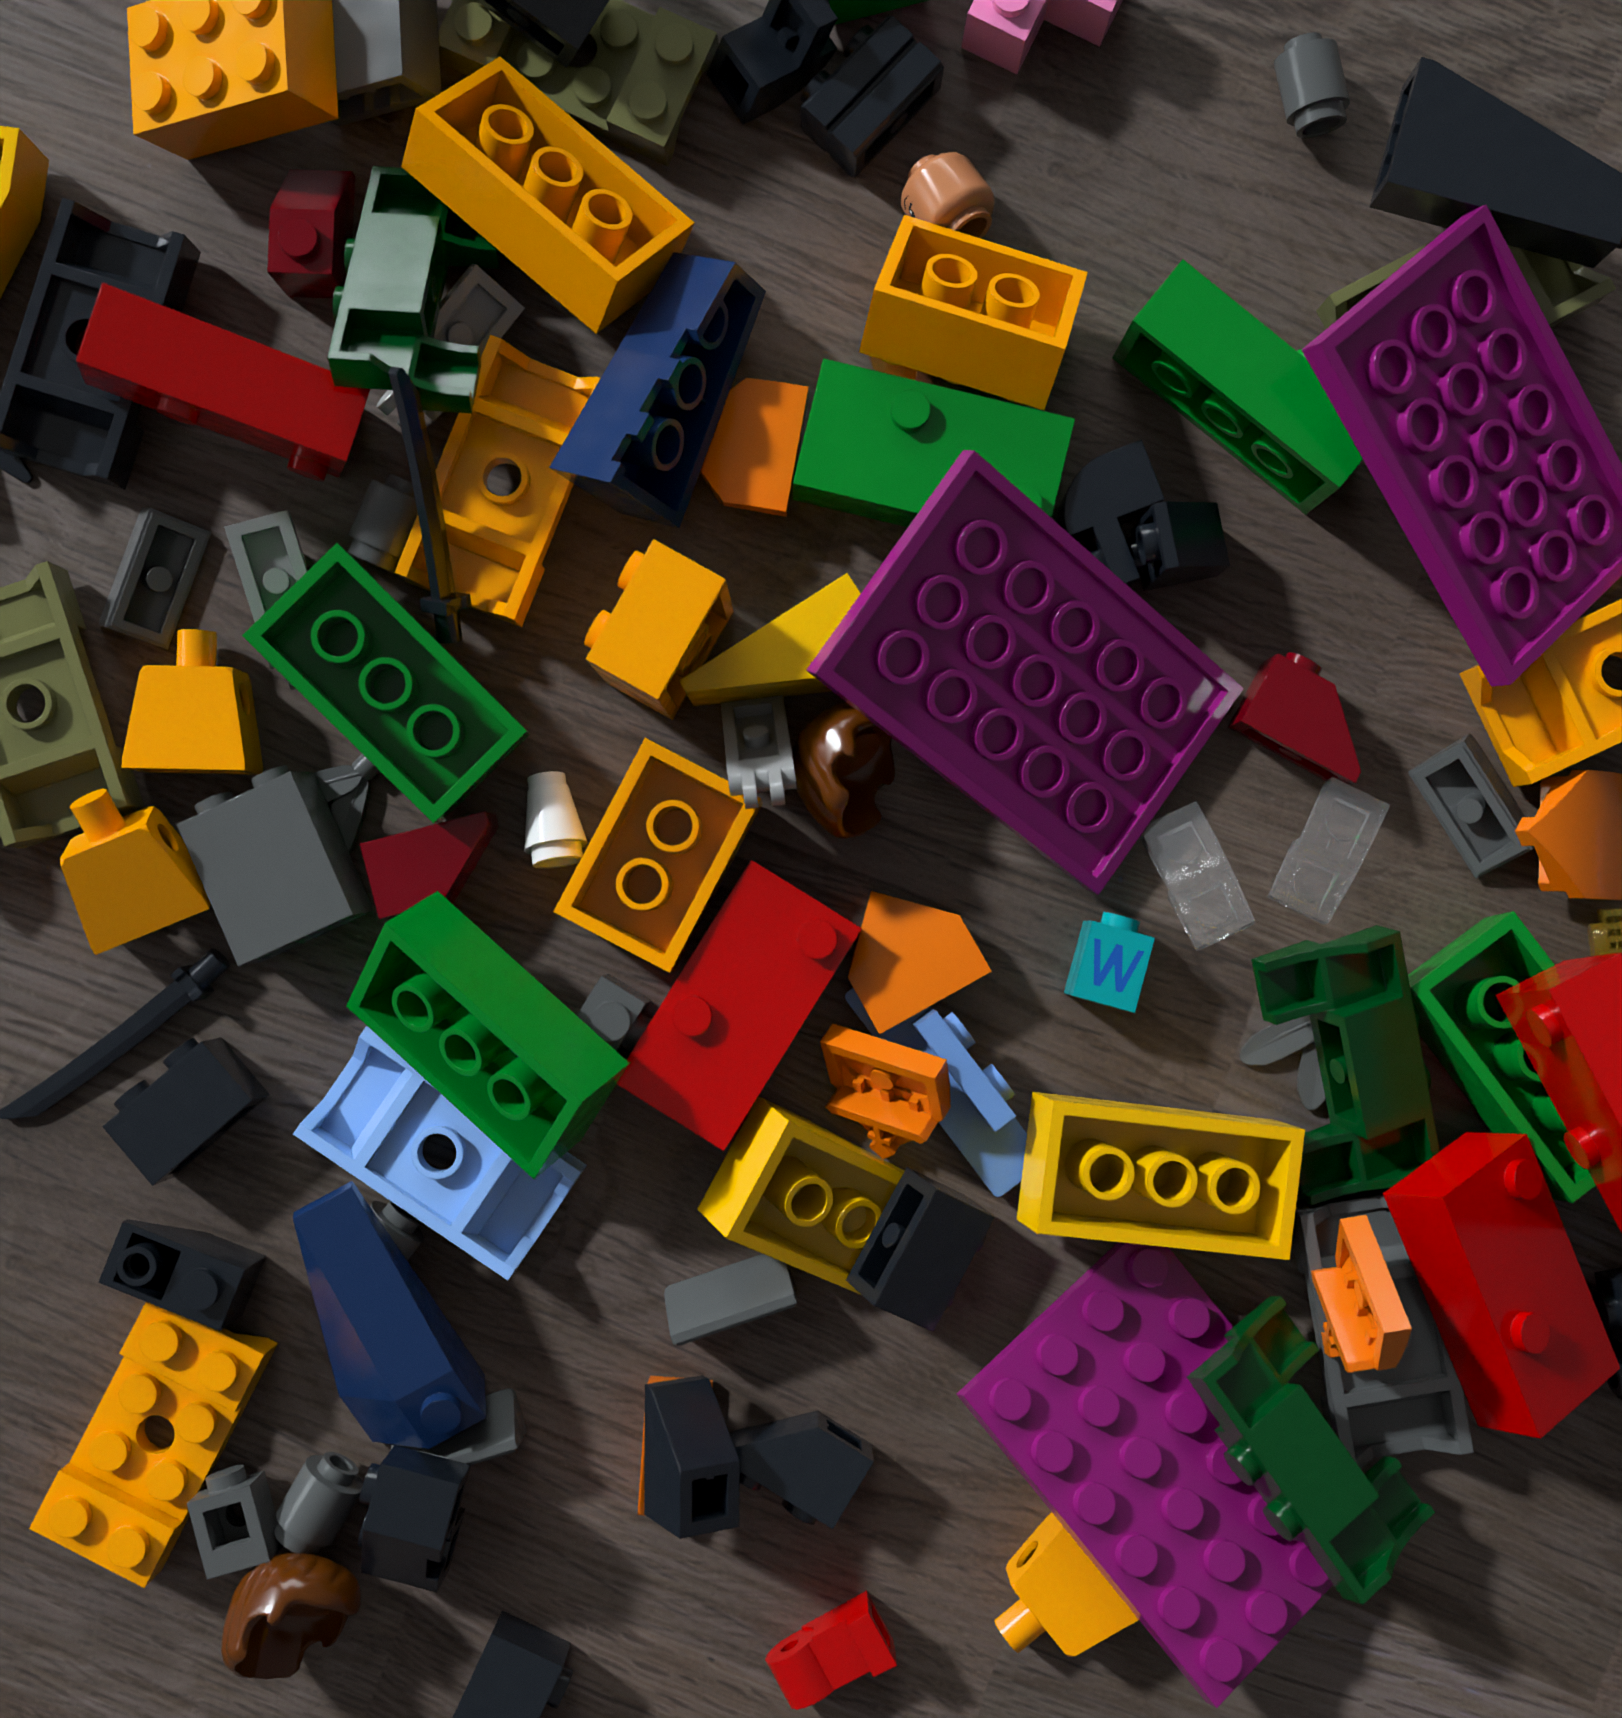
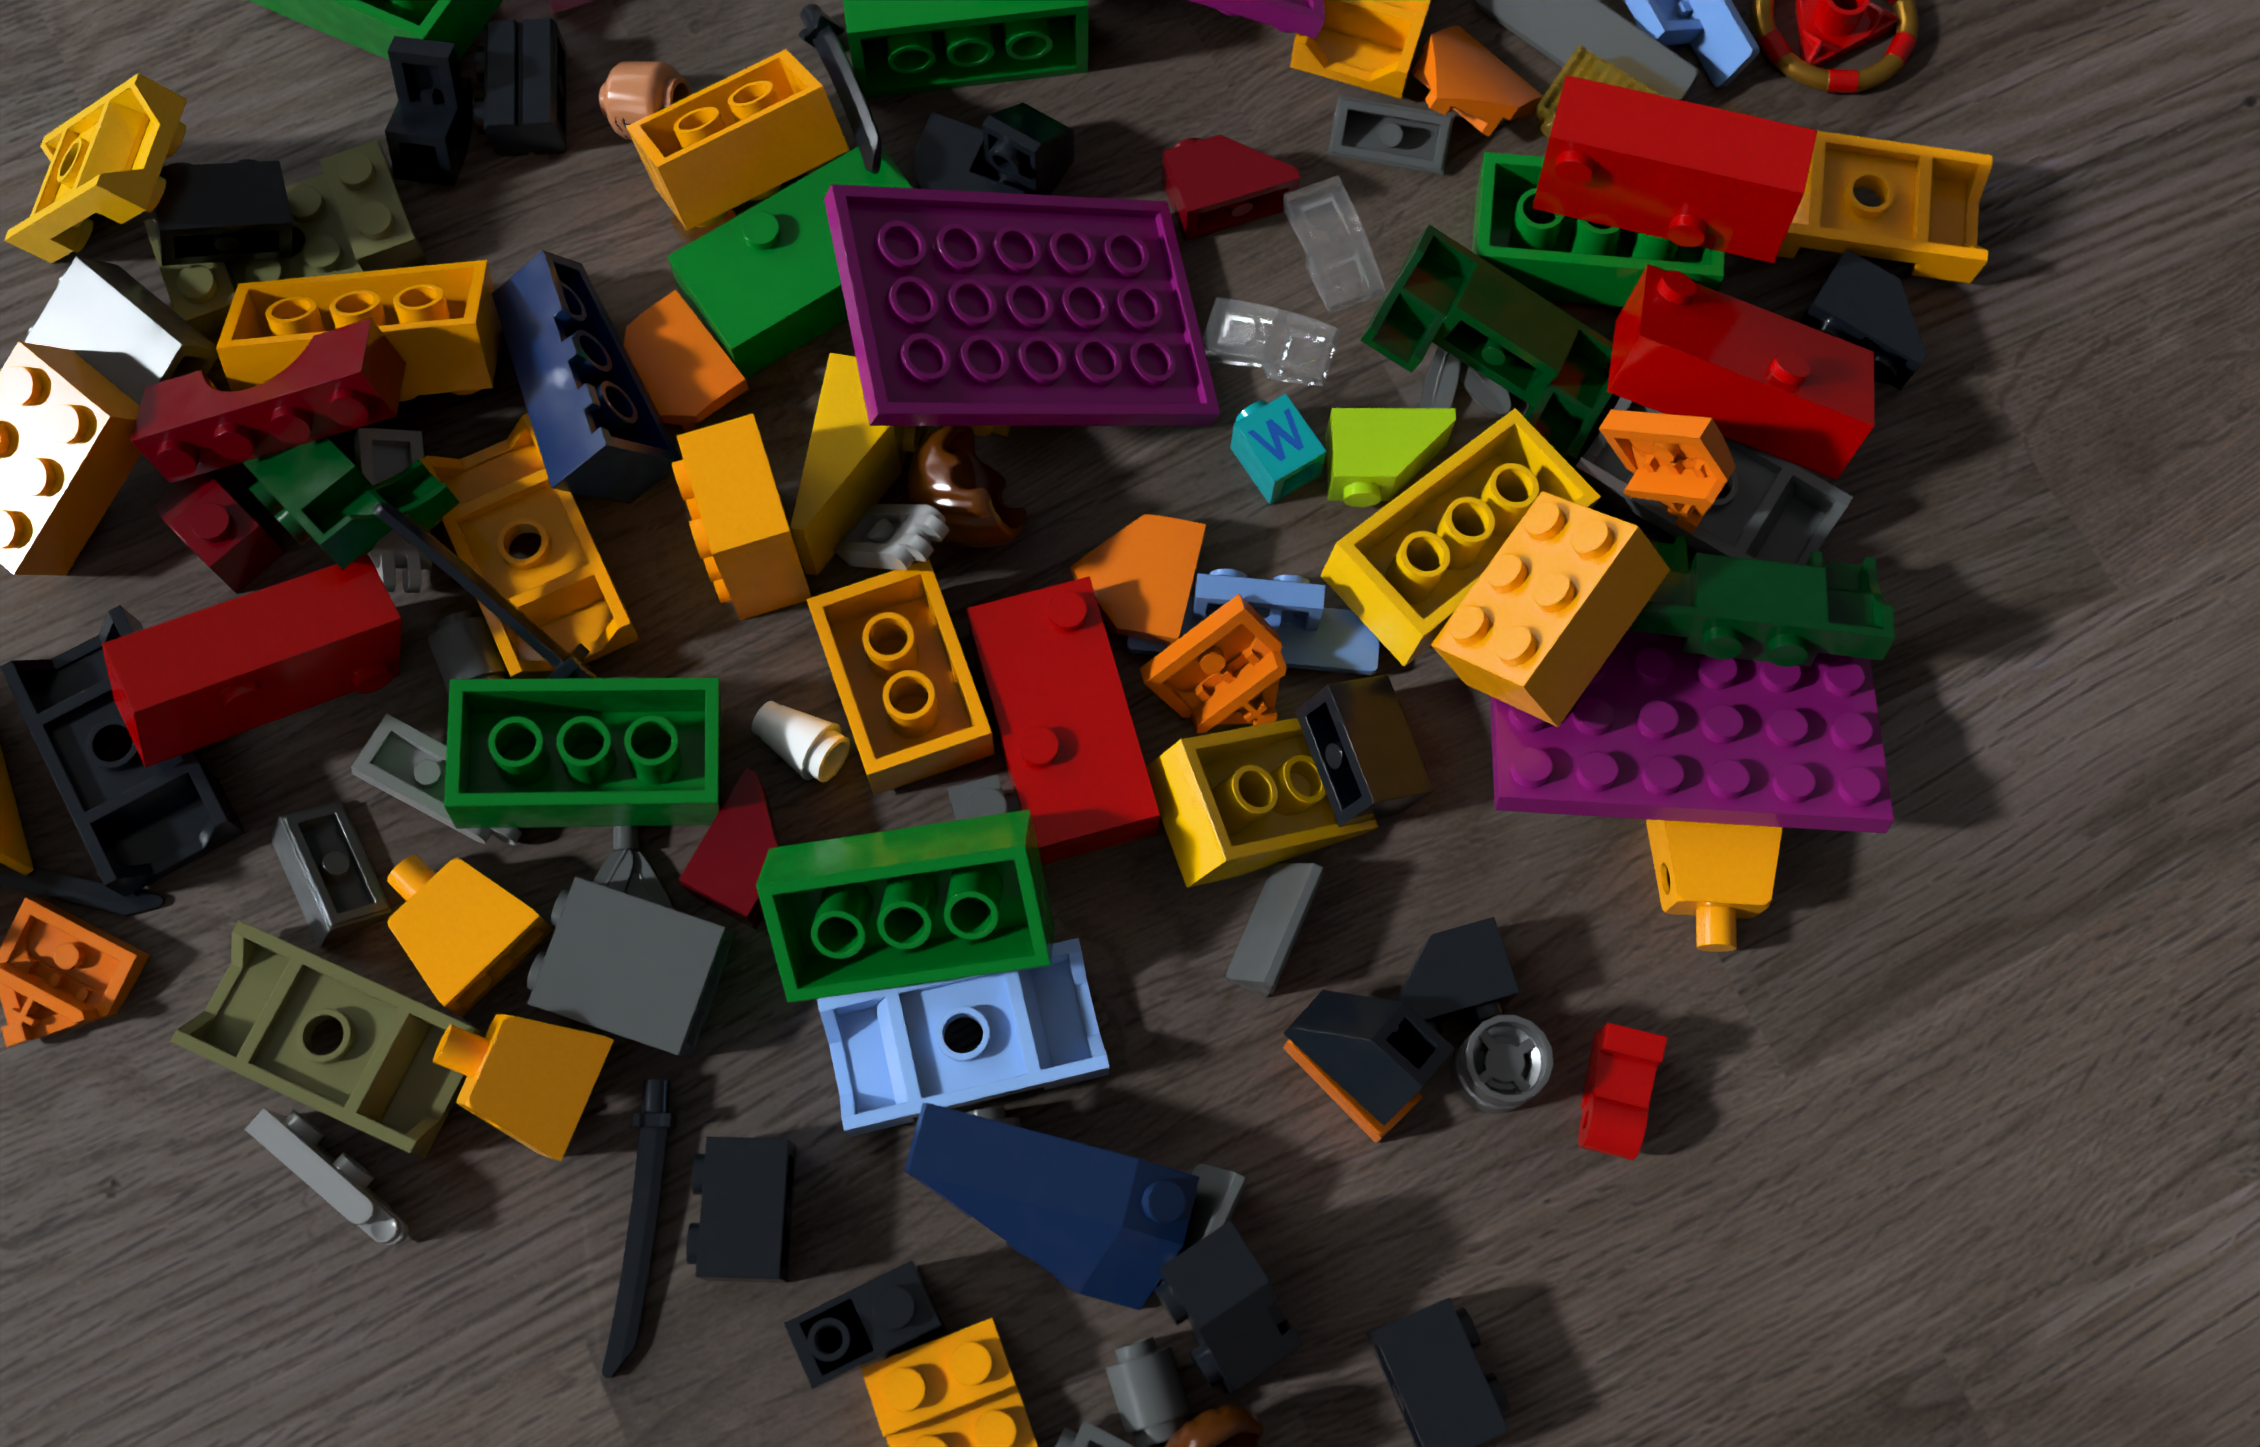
camera: 50 degrees left, 15 degrees down
none -> dark red arch [131,318,406,483]
none -> black sword [799,4,882,174]
none -> lime slope [1326,408,1456,508]
none -> light orange brick [1431,491,1670,727]
none -> flat silver wheel [1451,1015,1553,1114]

